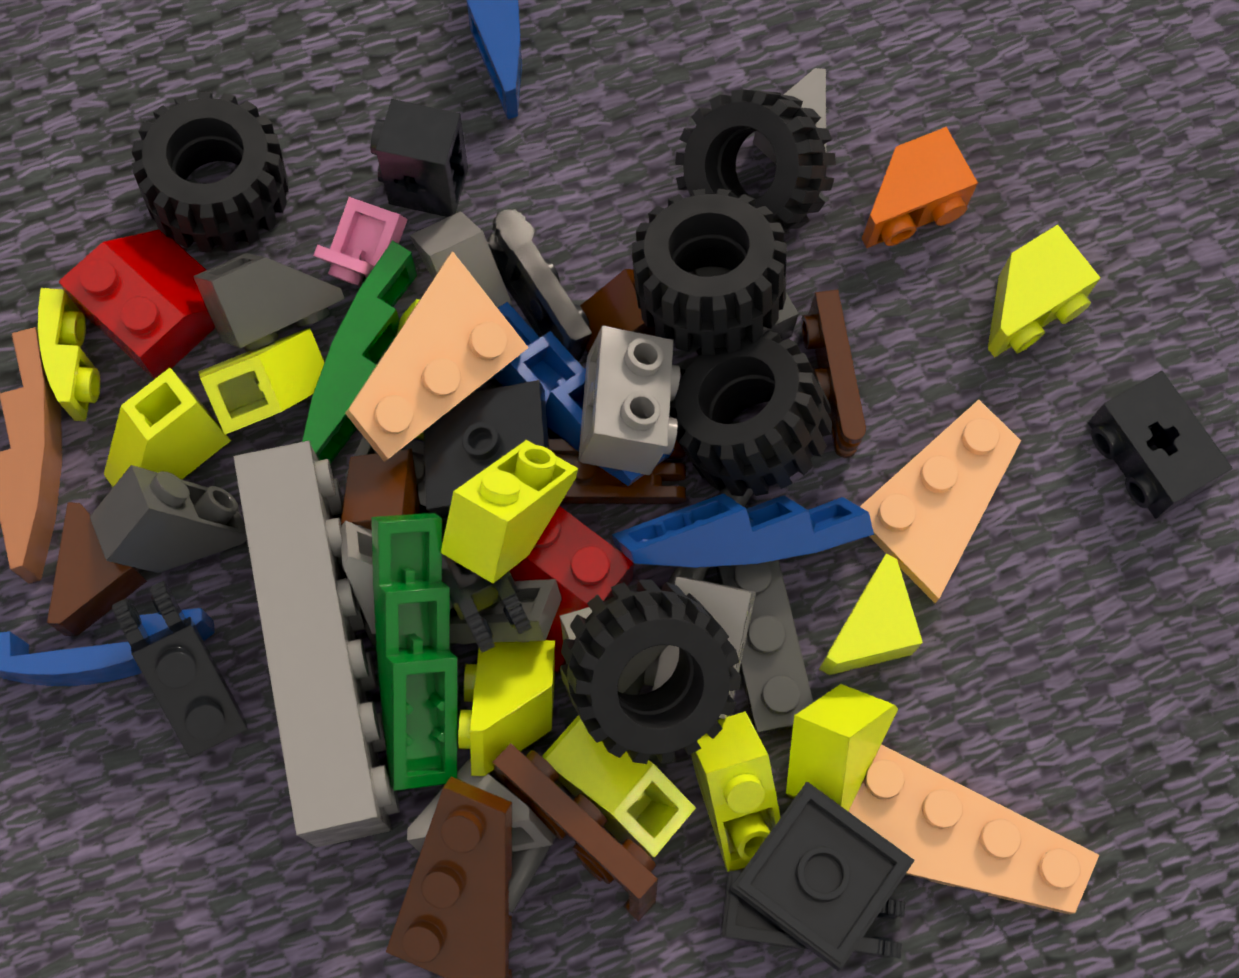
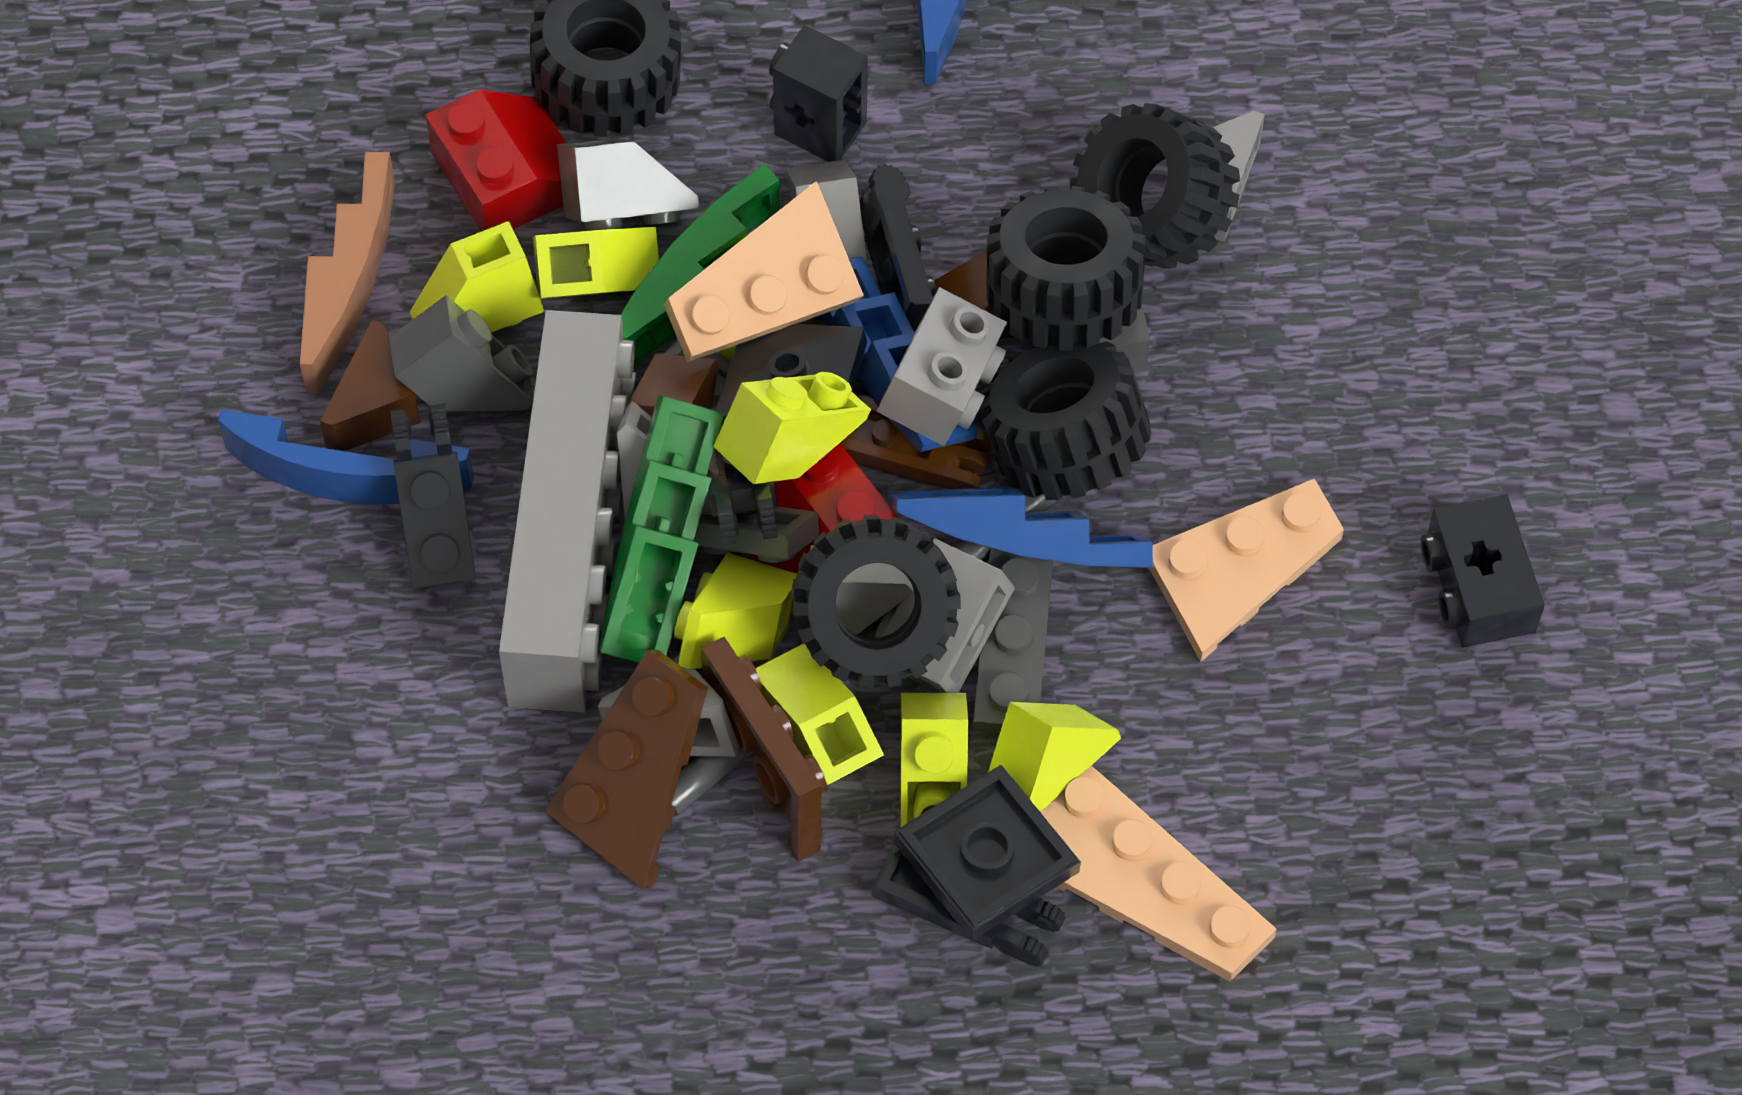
camera: 20 degrees right, 10 degrees down
neon yellow slope [38,288,100,421] -> none
bright pink bracket [313,197,408,287] -> none
reddish brown hinge [801,289,866,458] -> none
neon yellow slope [819,553,923,675] -> none
orange slope [862,127,978,248] -> none
neon yellow slope [988,225,1100,358] -> none

